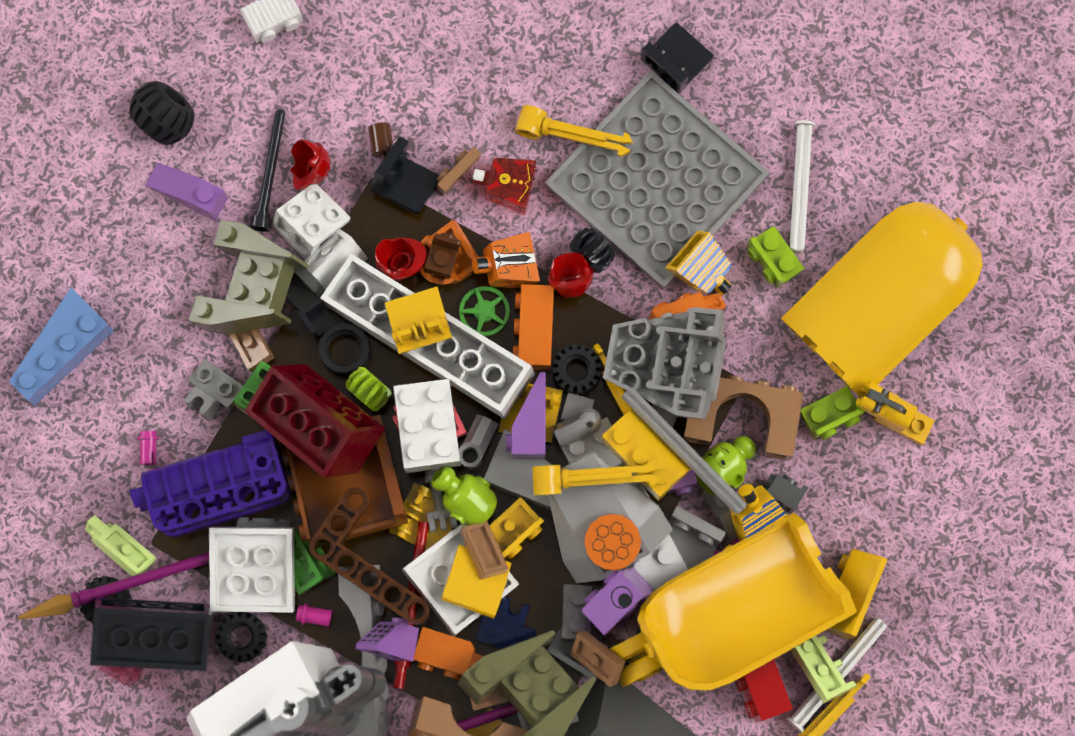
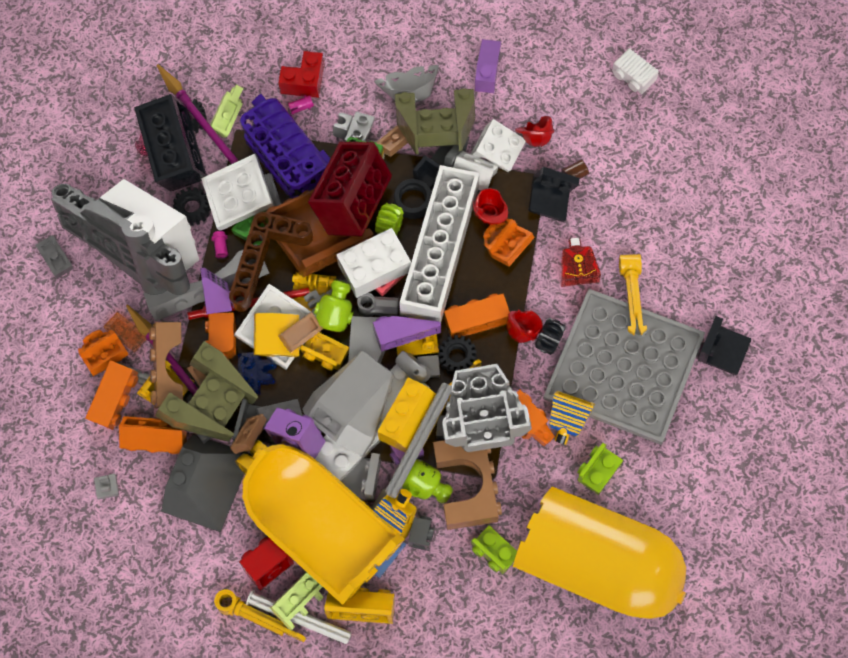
camera: 75 degrees right, 10 degrees down
medium blue wedge [9,288,114,406] -> none
black wheel [129,81,195,145] -> none
black piece [249,109,285,232] -> none
yellow hinge [385,287,452,354] -> none
reddish brown bracket [424,233,461,279] -> none
medium nougat plate [436,147,481,196] -> none
bright green wheel [459,286,510,337] -> none
orange torso [472,232,540,289] -> none
yellow piece [532,460,660,495] -> none
orange tile [585,513,642,570] -> none
white axle [790,120,816,252] -> none
yellow plate [856,381,935,445] -> none
none -> red brick [278,51,325,98]
none -> light grey piece [374,65,439,103]

